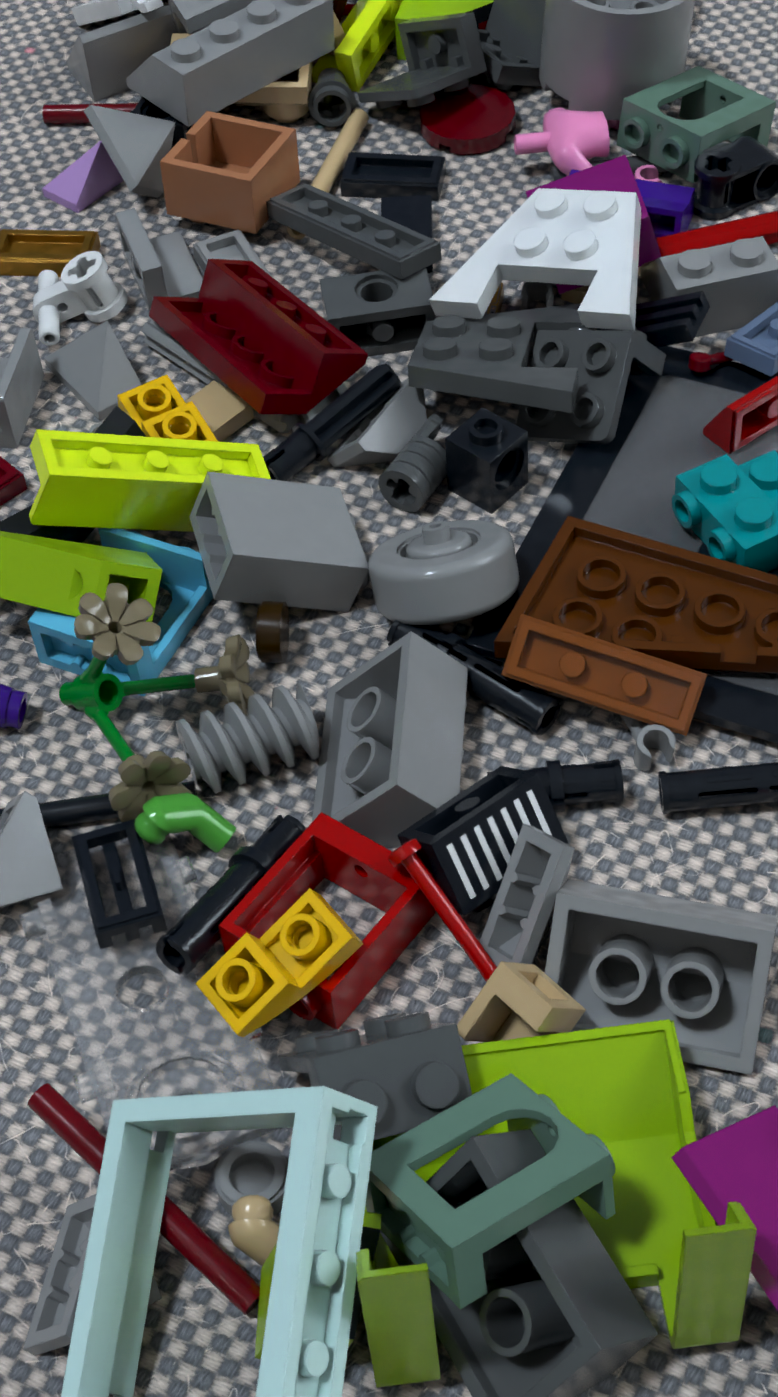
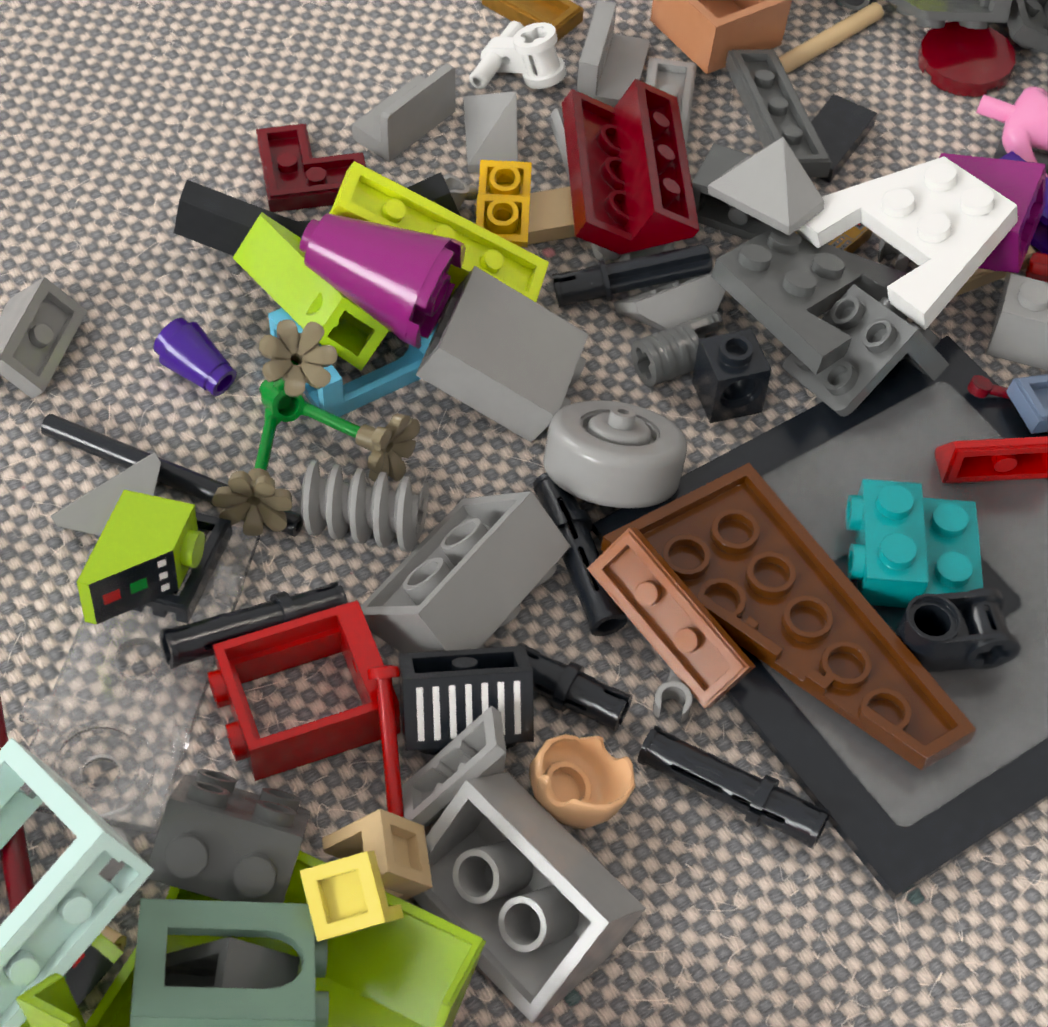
camera: 25 degrees right, 5 degrees up
bright green arm [134,792,236,853] -> none
yellow slope [195,888,364,1037] -> none
dark brown tile [256,601,289,663] -> none
black tile [340,152,446,201] -> none
black tile [596,291,710,348] -> none
none -> lime slope [77,490,205,625]
none -> magenta cone [299,213,466,349]
none -> light yellow panel [300,851,404,942]
none -> light nougat hair [529,734,635,829]
none -> light grey slope [708,137,824,235]

